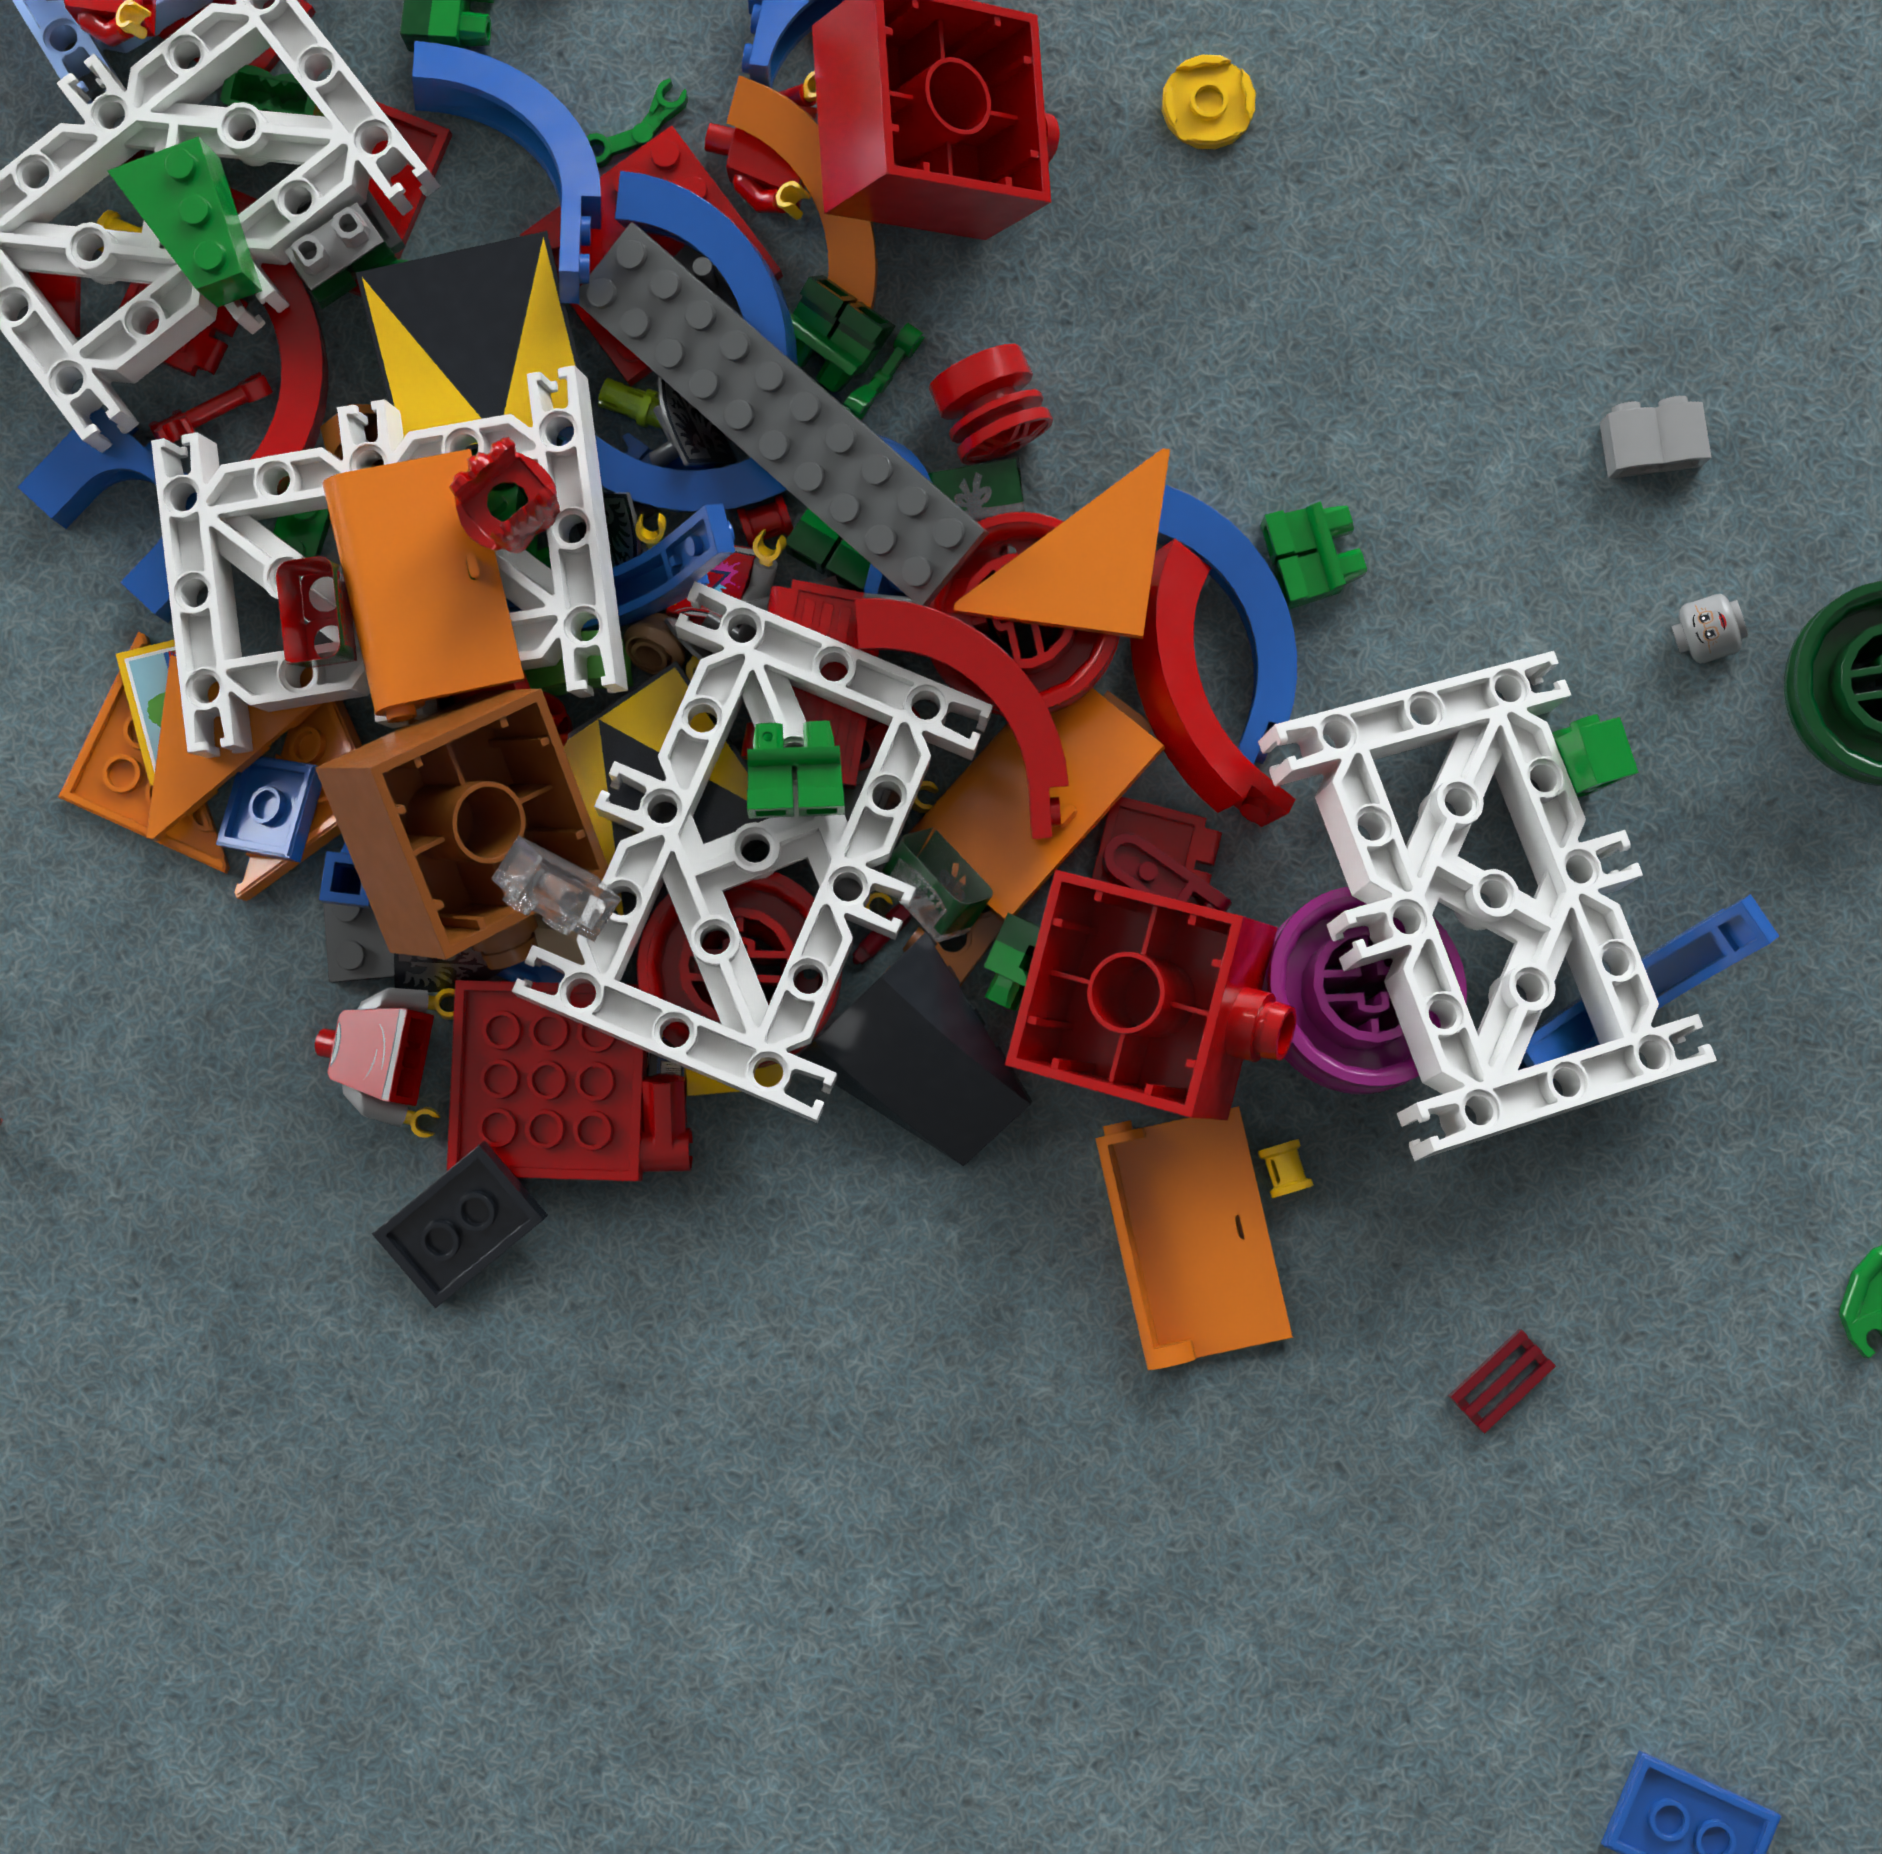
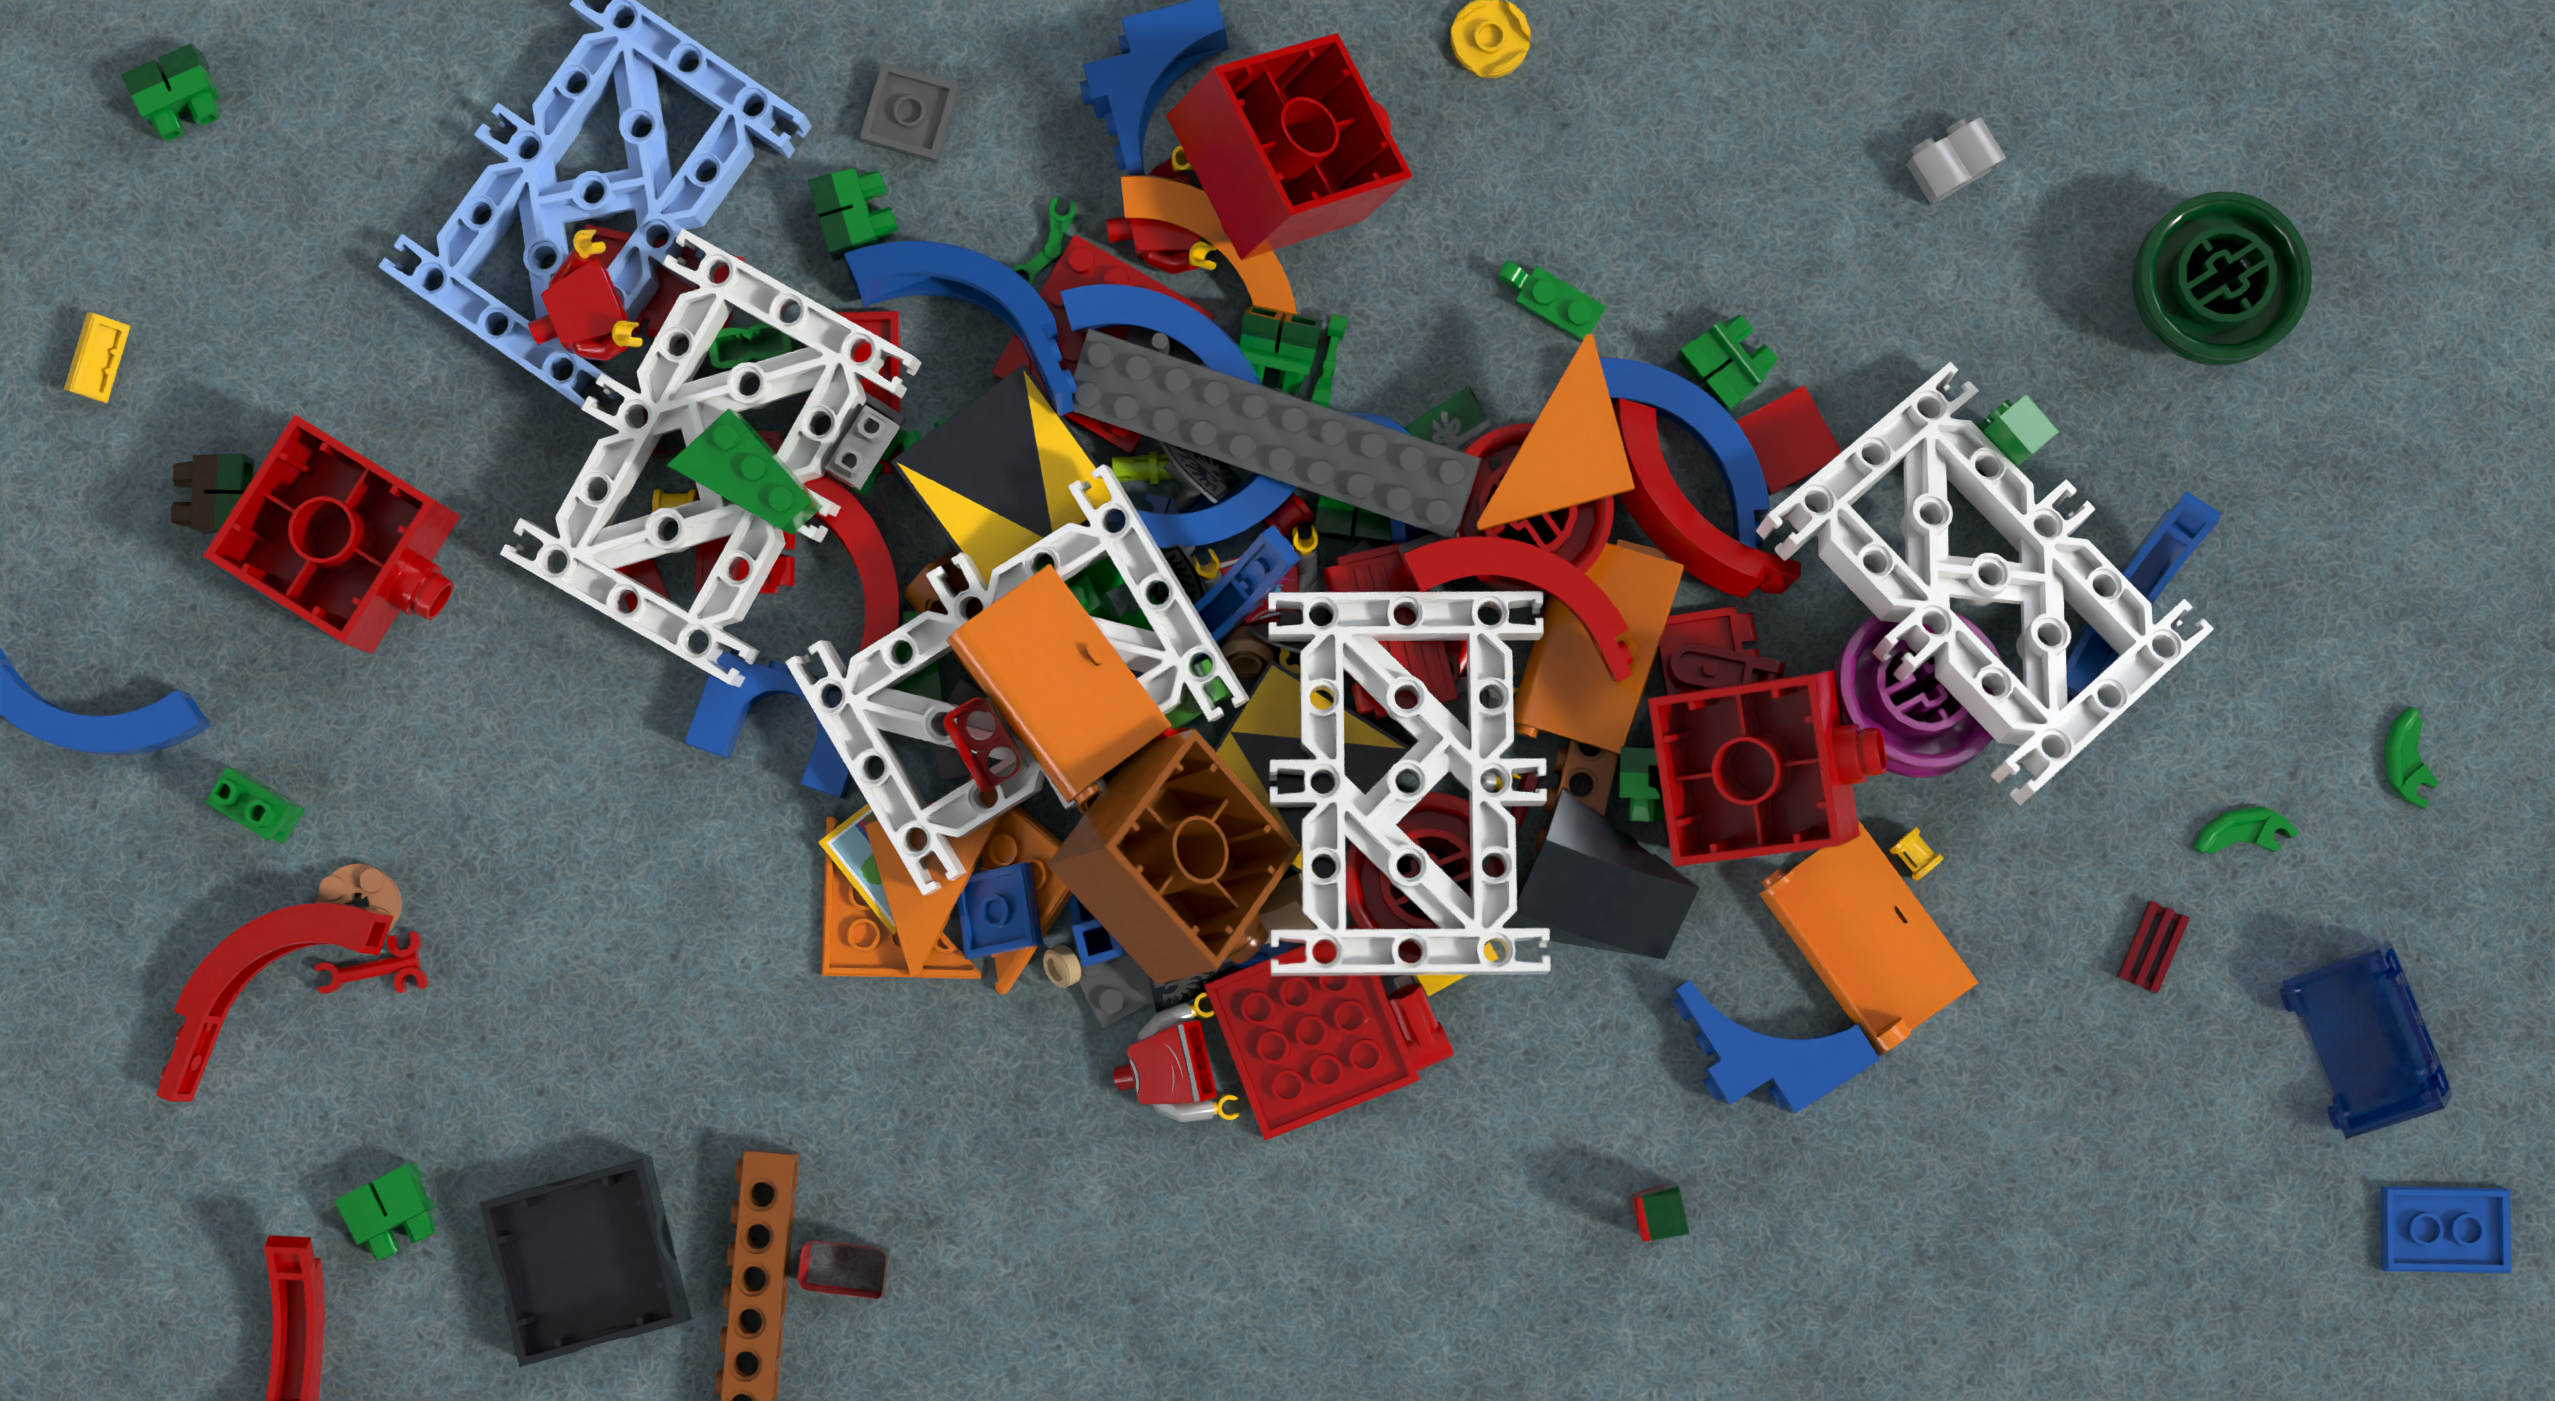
camera: 25 degrees left, 0 degrees up
red bar [148,372,273,443] -> none
black plate [372,1140,548,1308] -> none
red piece [449,437,560,554] -> none
clear brick [491,835,621,942] -> none
green hips [747,721,845,819] -> none
clear piece [881,827,993,942] -> none
red wheel [929,344,1053,465] -> none
light grey head [1671,594,1748,664] -> none
none -> tan tile [1043,944,1081,988]
none -> green plate [1496,260,1606,342]
none -> dark green piece [1631,1181,1689,1242]
none -> blue arch [1671,980,1880,1114]
none -> red tile [1735,385,1842,496]
none -> green piece [2194,806,2299,854]
none -> clear blue windscreen [2280,940,2452,1139]

